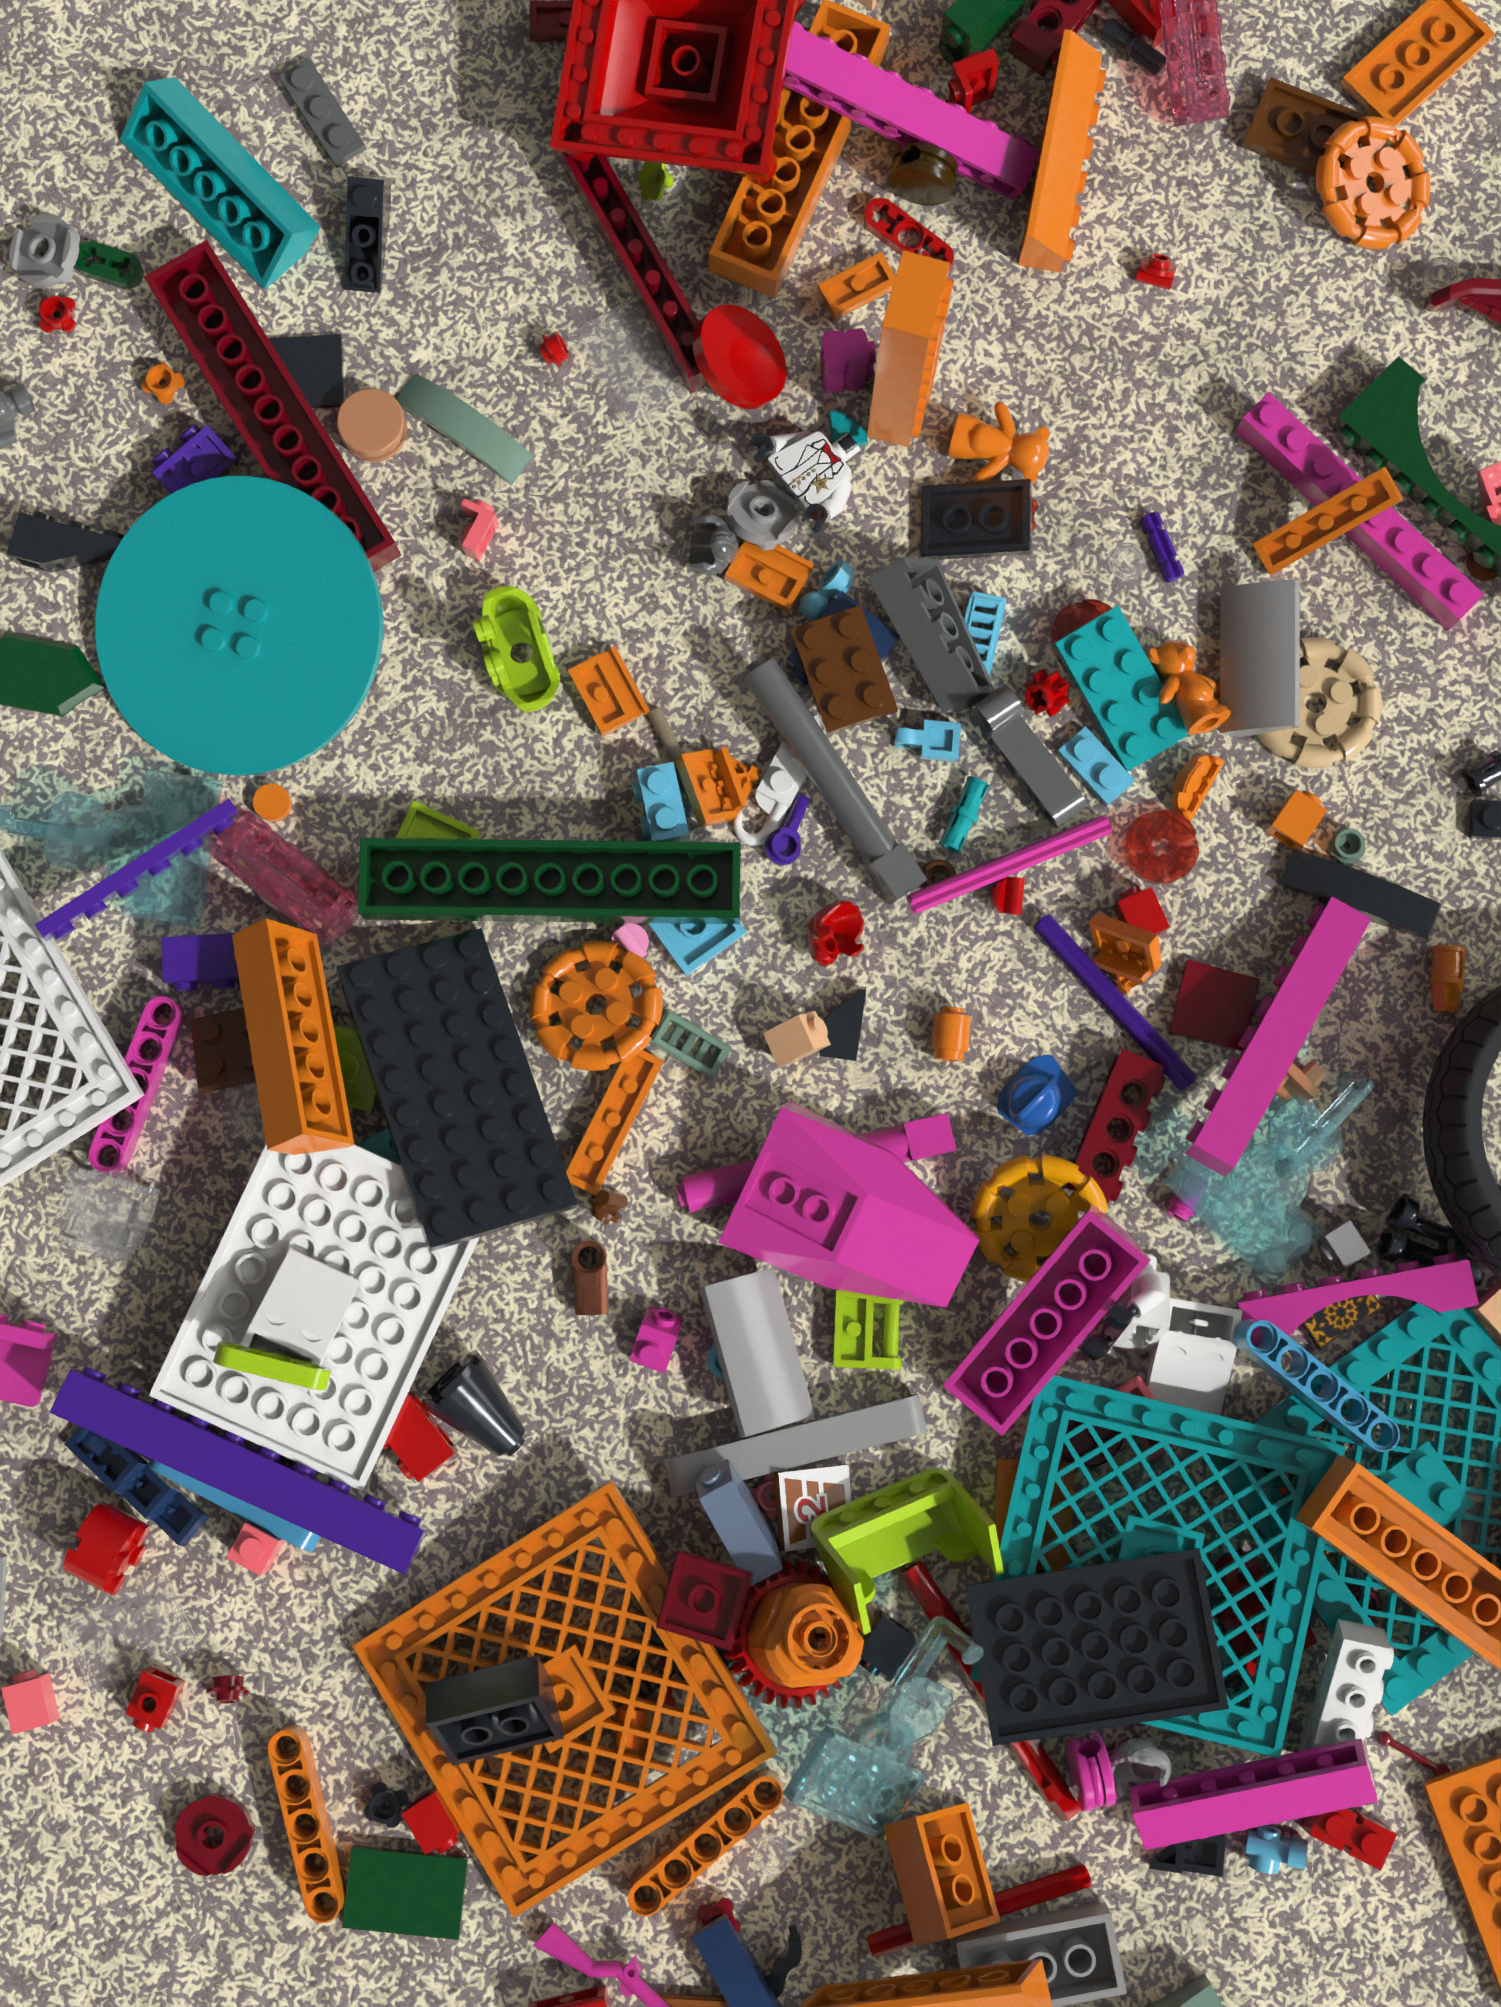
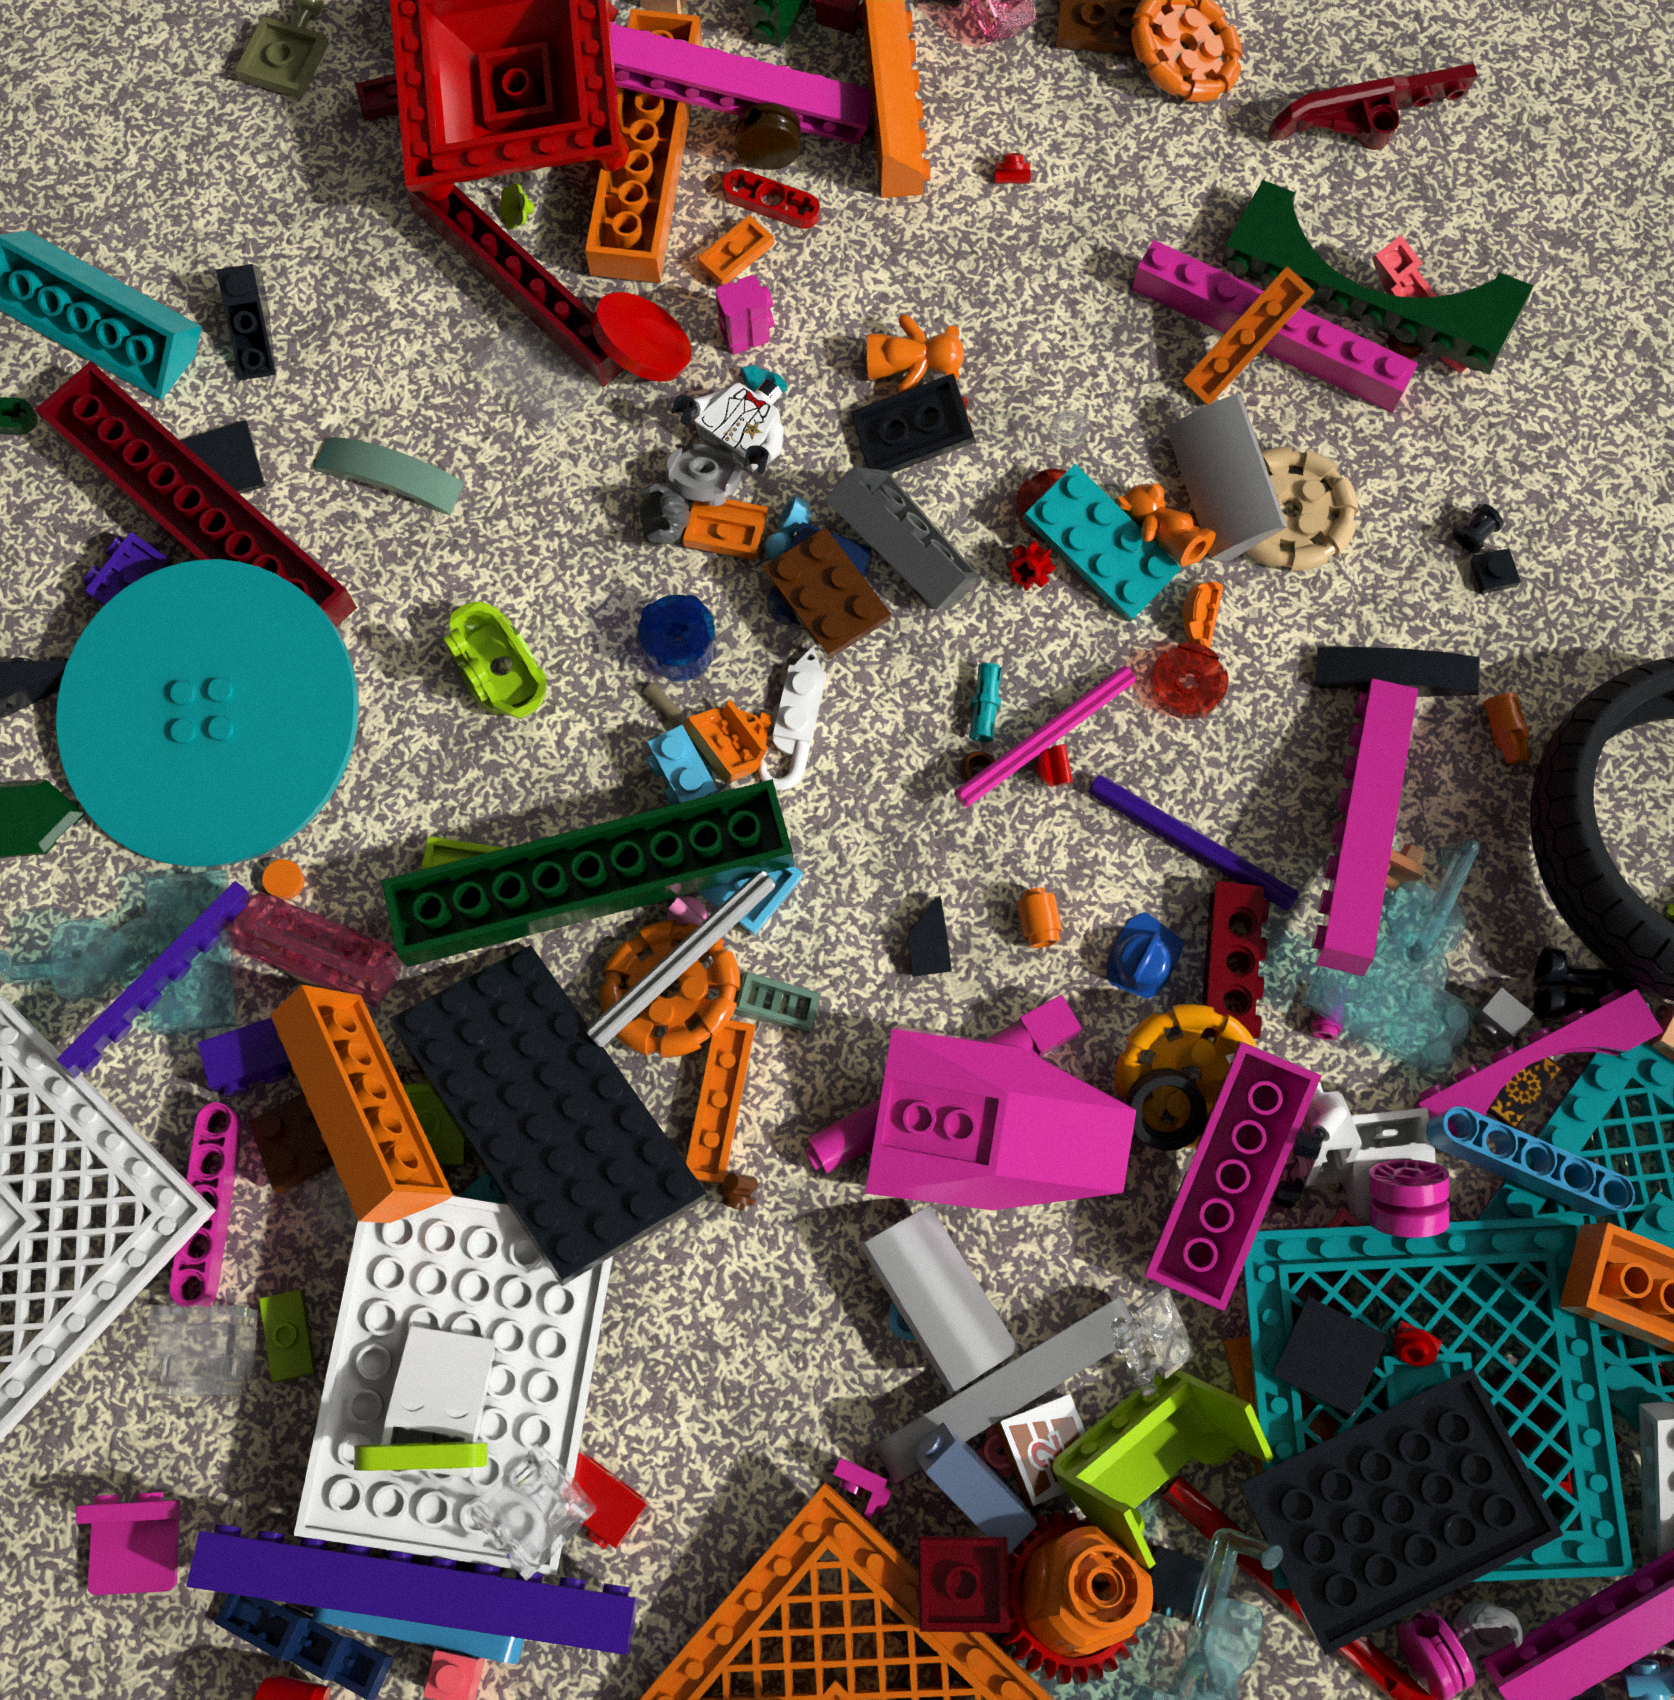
camera: 15 degrees left, 10 degrees down
orange plate [141,362,185,405] -> none
dark grey plate [279,58,367,168] -> none
nougat head [336,388,408,462] -> none
black cone [420,1350,525,1457] -> none
coral bracket [460,498,499,562] -> none
red plate [539,331,570,367] -> none
orange plate [568,646,650,737] -> none
copper piece [571,1239,609,1316] -> none
dark pink bracket [629,1306,684,1374] -> none
dark grey brick [743,656,928,905] -> none
light nougat brick [763,1011,831,1067] -> none
dark purple plate [764,794,810,866] -> none
red hair [807,900,865,967] -> none
lime plate [833,1290,904,1370] -> none
orange brick [867,250,955,448] -> none
medium azure plate [894,720,961,762] -> none
red bracket [945,48,999,114] -> none
medium azure slope [964,591,1007,676] -> none
dark grey beam [969,684,1087,829] -> none
medium azure plate [1057,726,1135,807] -> none
orange slope [1089,912,1161,995] -> none
red brick [1113,885,1170,935] -> none
dark purple axle [1140,511,1184,583] -> none
dark red tile [1168,960,1260,1052] -> none
orange brick [1265,789,1327,850] -> none
sand green plate [1328,828,1366,864] -> none
none -> lime plate [259,1289,317,1383]
none -> clear piece [465,1443,597,1581]
none -> light grey axle [586,870,775,1047]
none -> clear blue brick [638,595,717,682]
none -> dark pink bracket [833,1457,892,1521]
none -> clear plate [1111,1283,1196,1396]
none -> black tyre [1126,1068,1208,1151]
none -> black tile [1271,1296,1389,1416]
none -> dark pink wheel [1369,1159,1450,1238]
none -> red plate [1393,1320,1442,1367]

